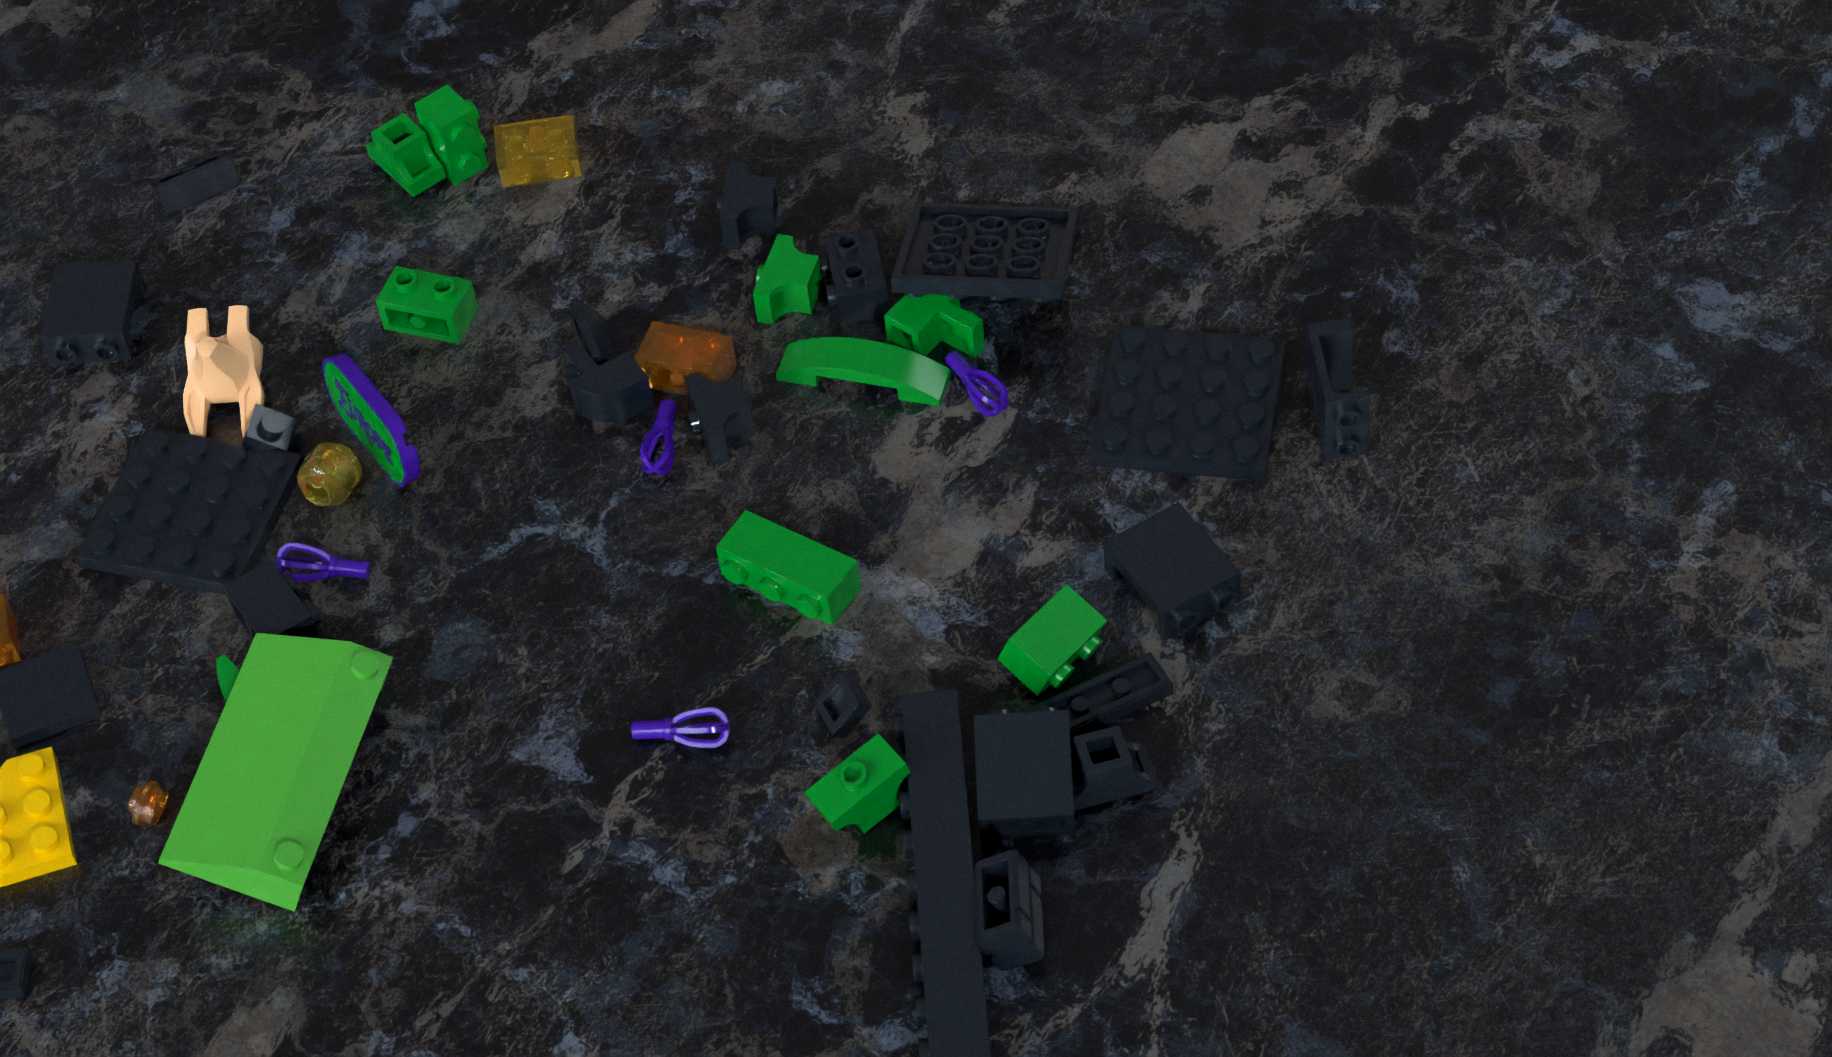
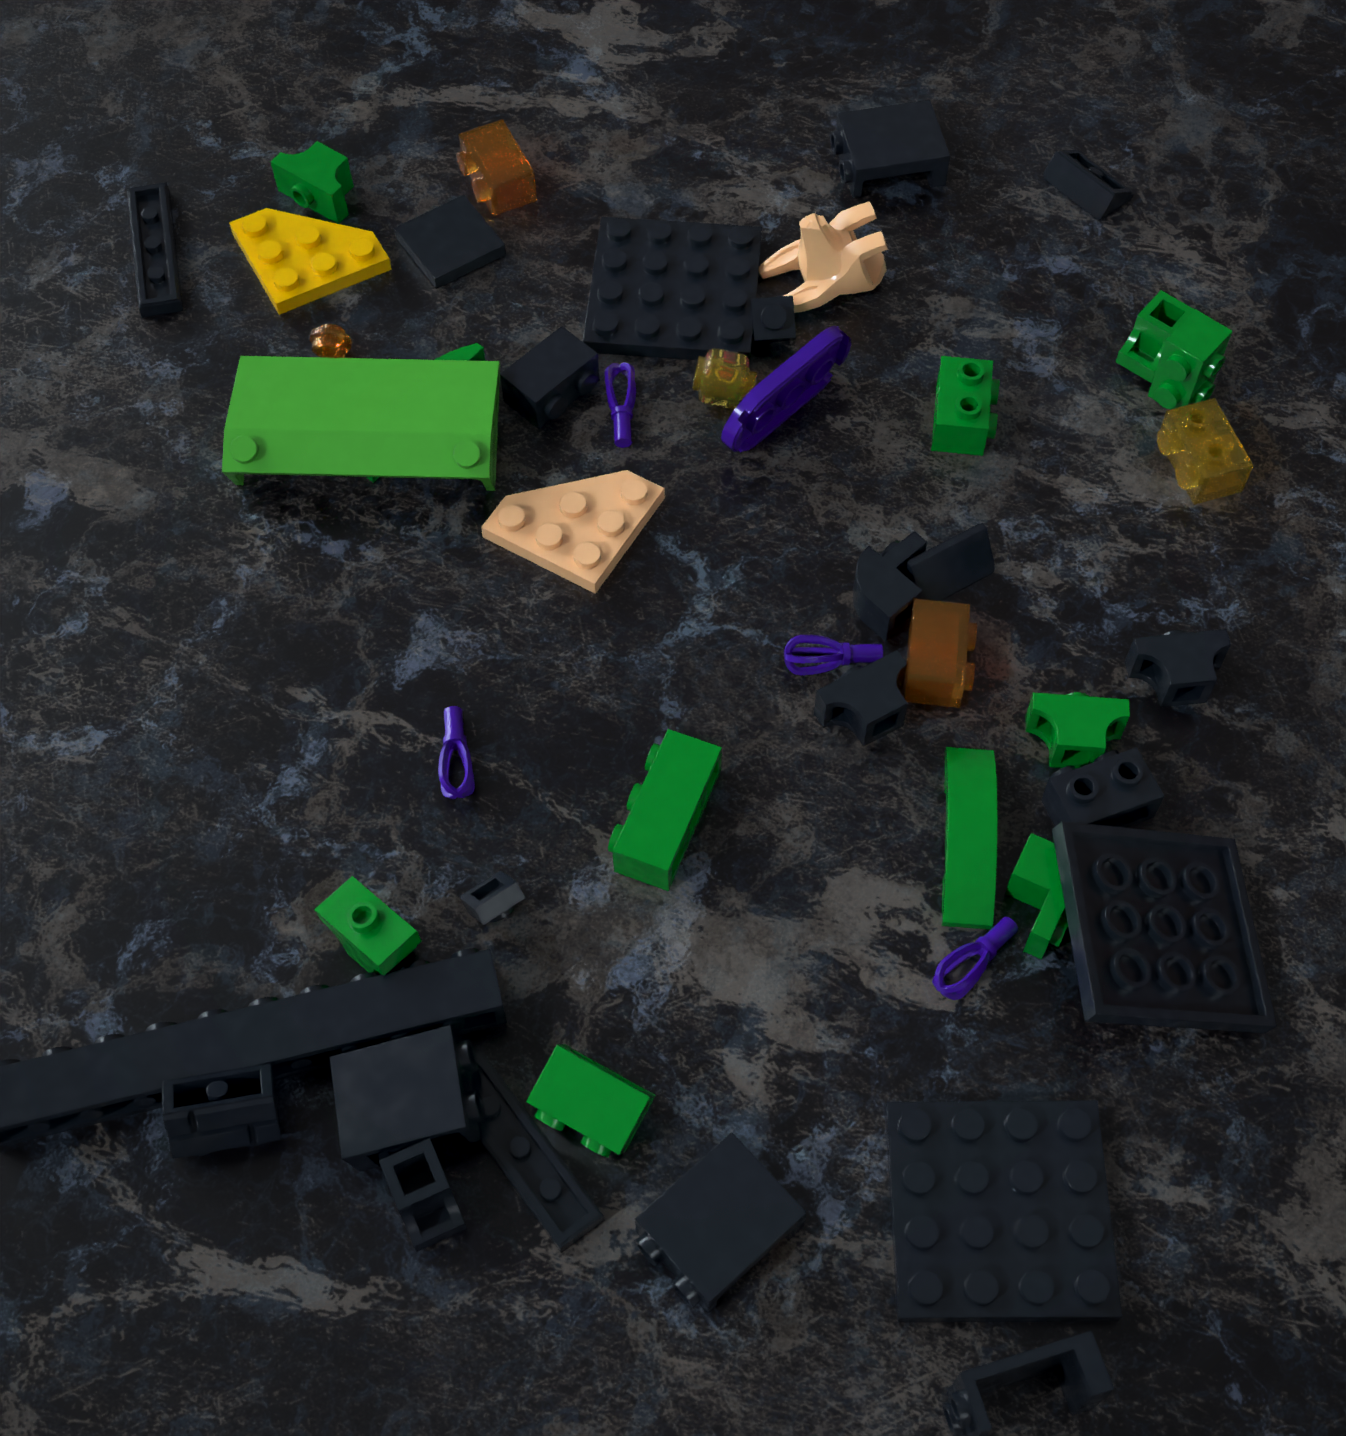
camera: 75 degrees right, 10 degrees up
none -> light nougat plate [481,470,665,594]

